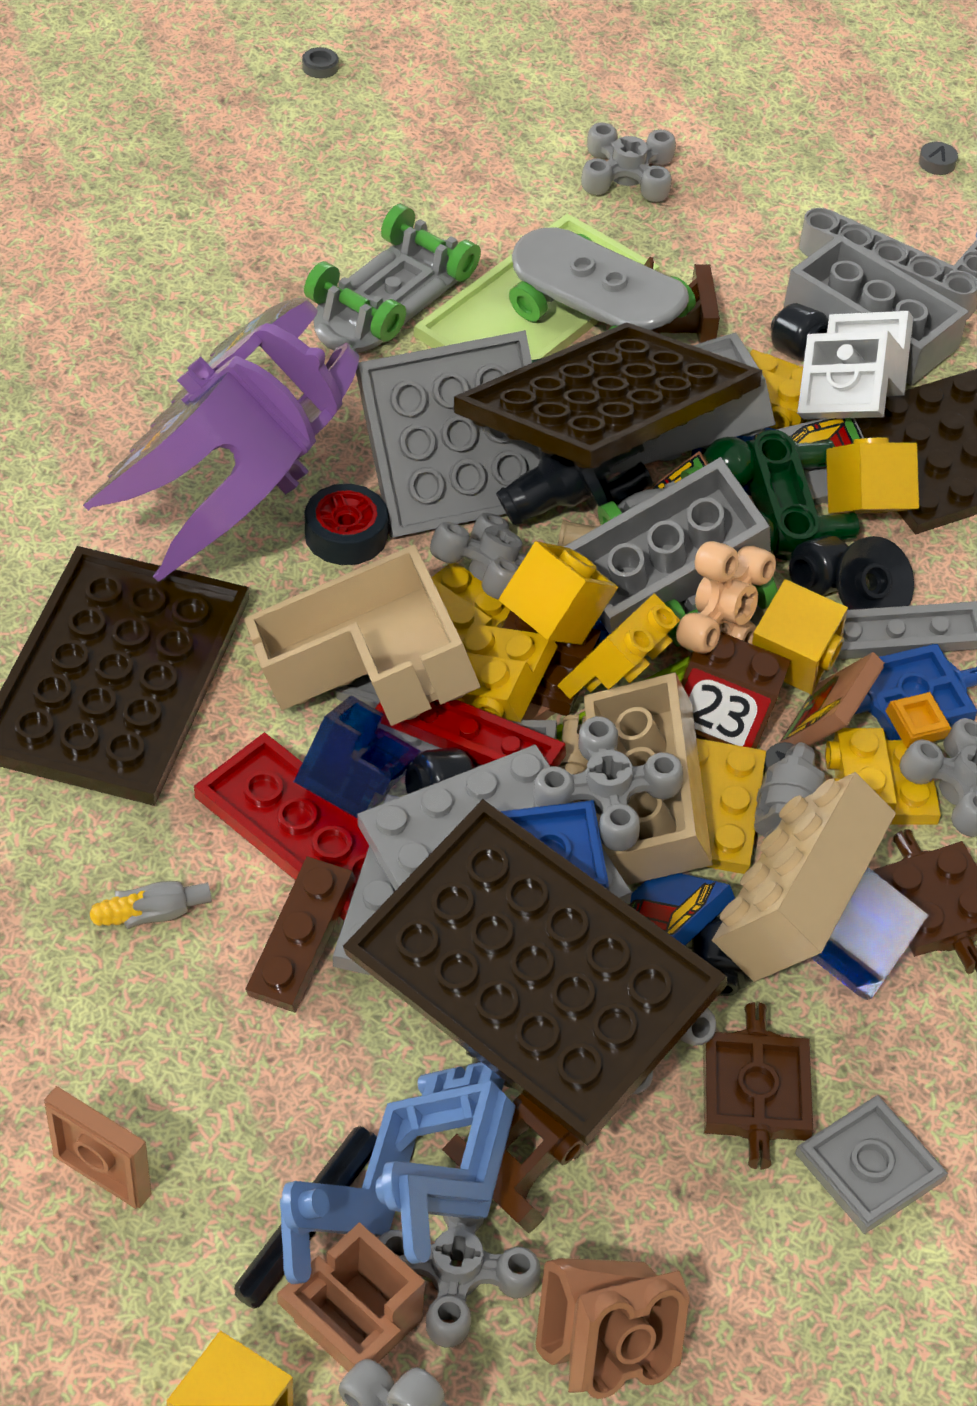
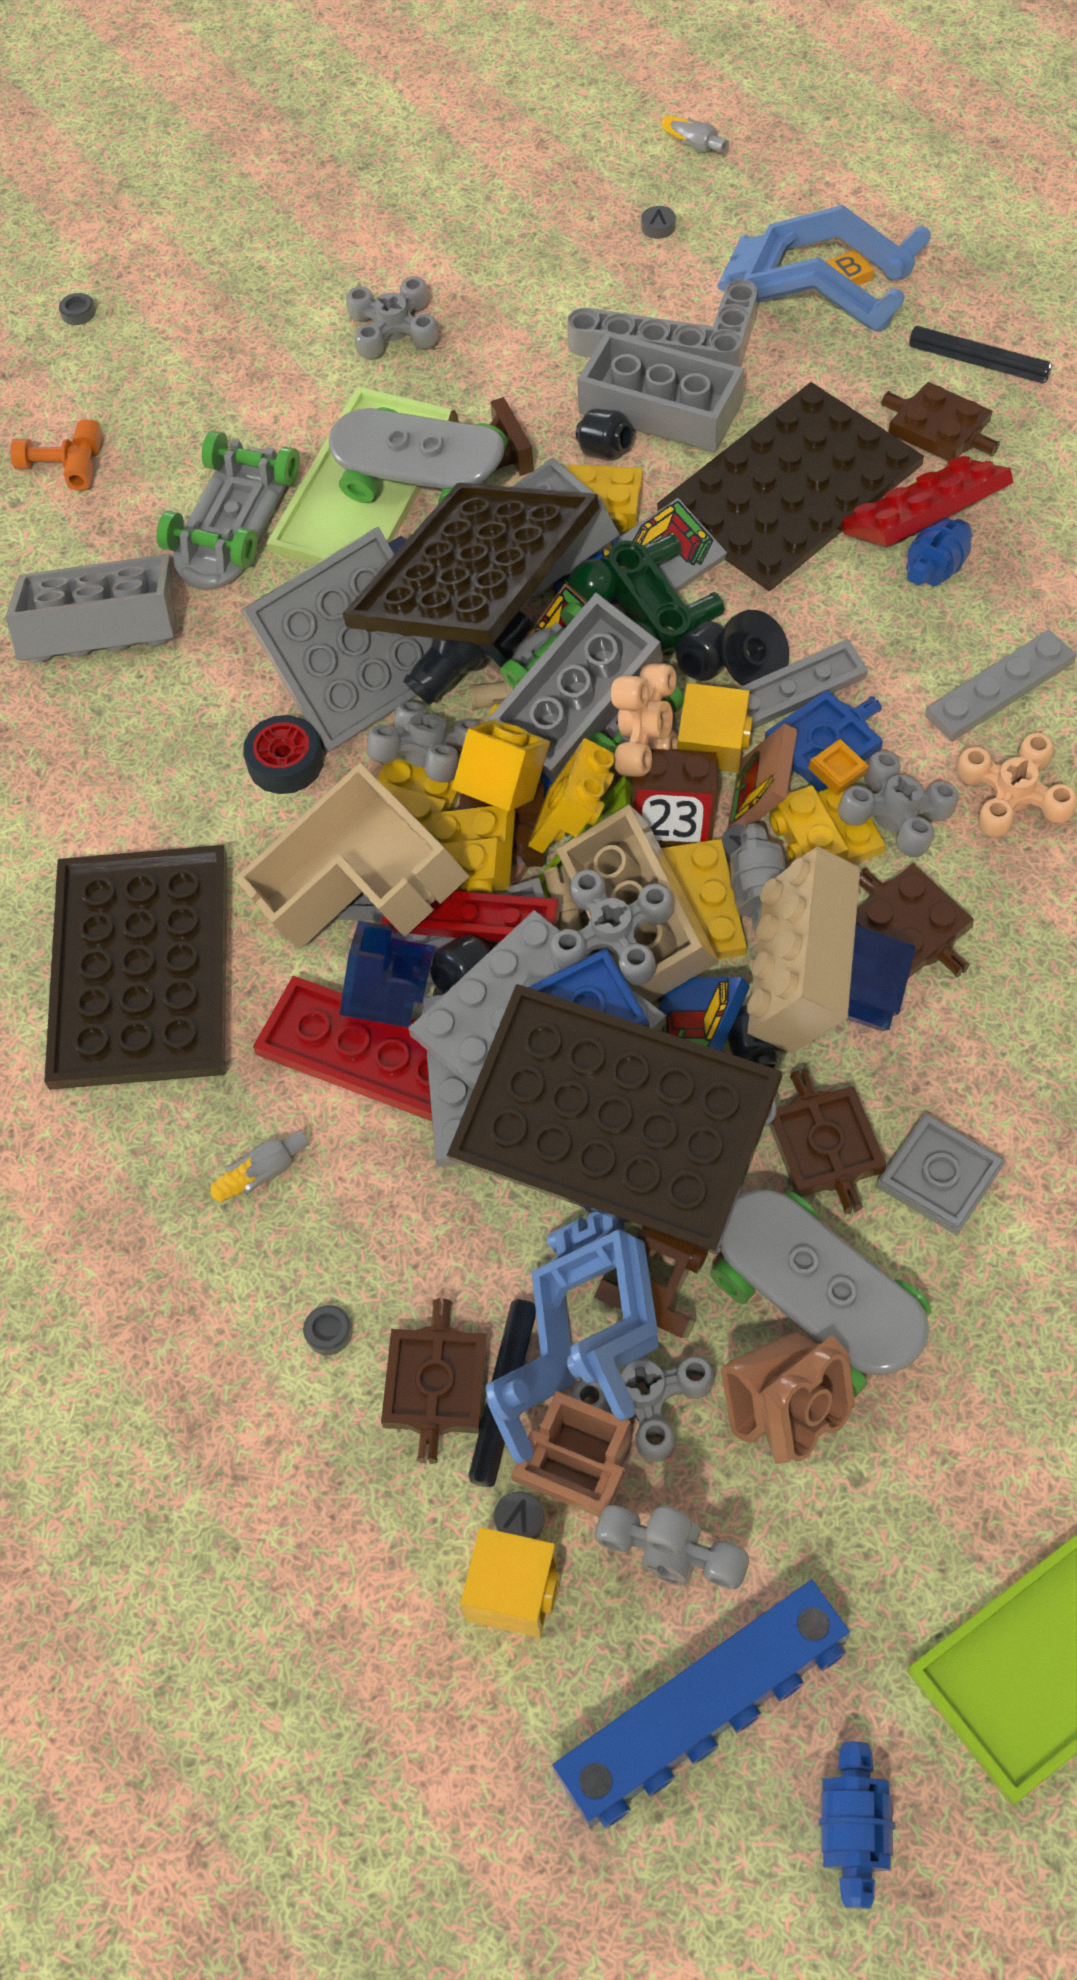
camera: 10 degrees left, 10 degrees up
nougat tile [44,1086,152,1209] -> none
medium lavender animal [83,298,359,582] -> none
reddish brown plate [245,856,356,1013] -> none
white bracket [797,311,914,419] -> none
yellow head [826,438,919,514] -> none
none -> light grey slope [6,554,175,662]
none -> orange bar [10,419,103,490]
none -> dark grey tile [303,1305,352,1355]
none -> reddish brown plate [381,1298,488,1464]
none -> dark grey tile [494,1491,545,1539]
none -> light grey piece [710,1190,931,1397]

